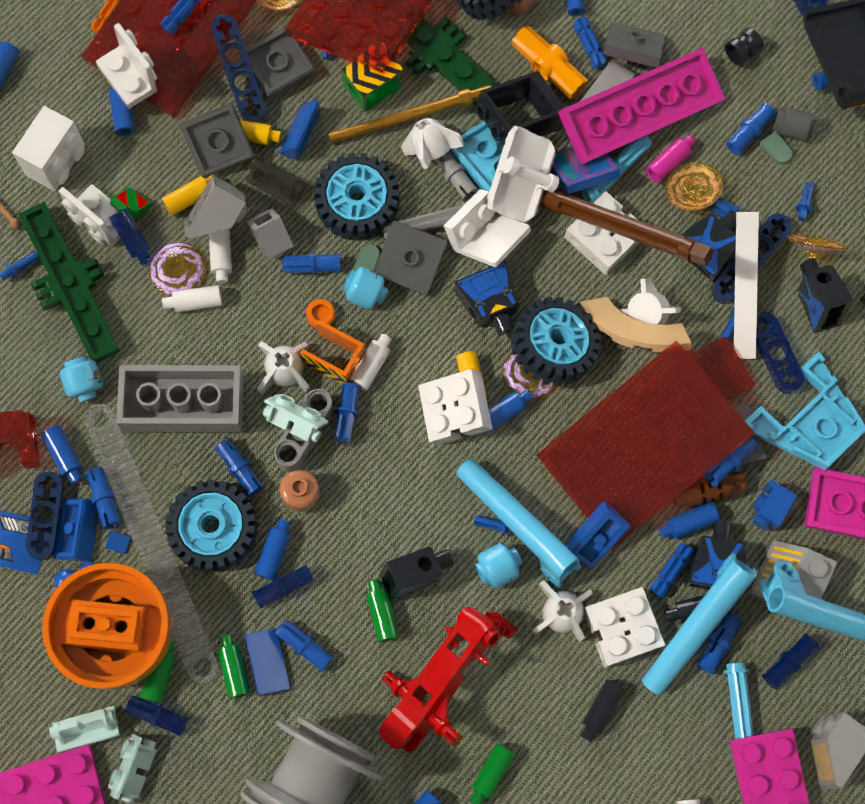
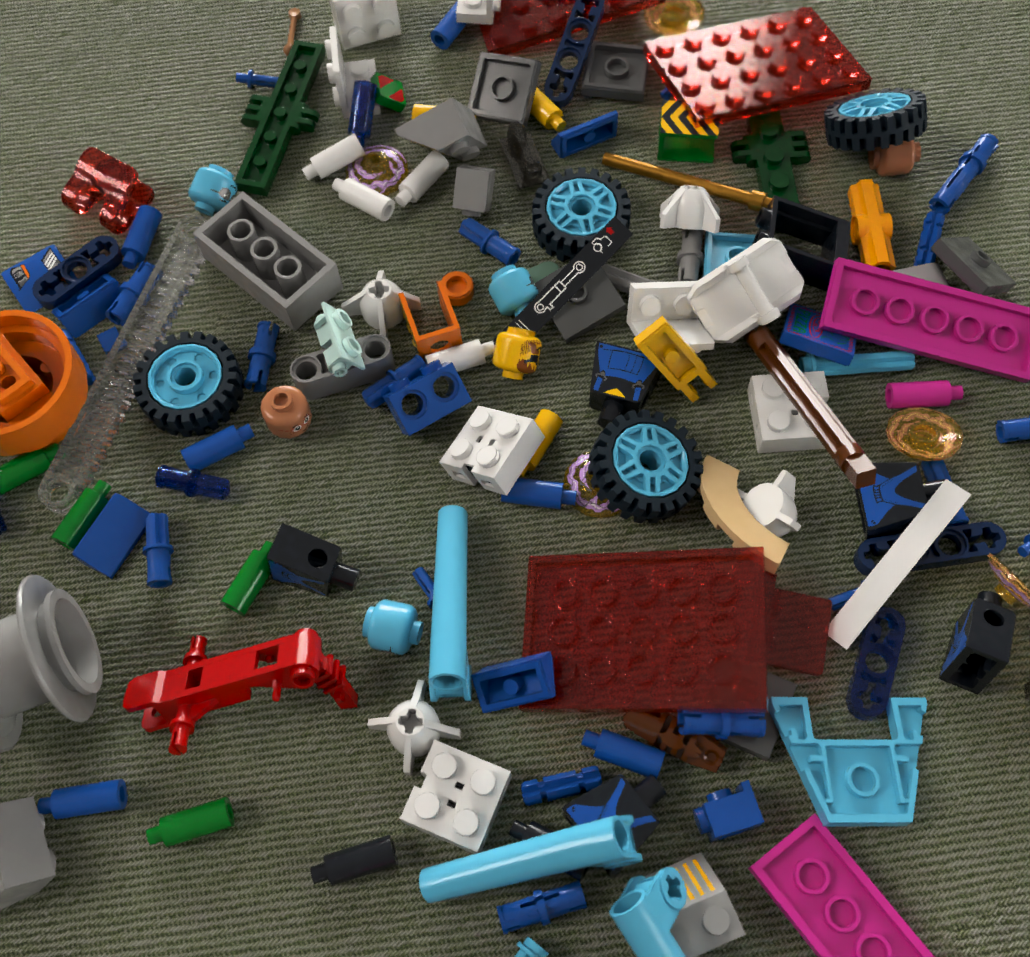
camera: 50 degrees right, 10 degrees down
none -> white cylinder [302,133,366,180]
none -> blue brick [383,359,472,436]
none -> yellow head [492,326,542,380]
none -> black sticker [493,216,633,345]
none -> yellow hinge [633,315,718,403]

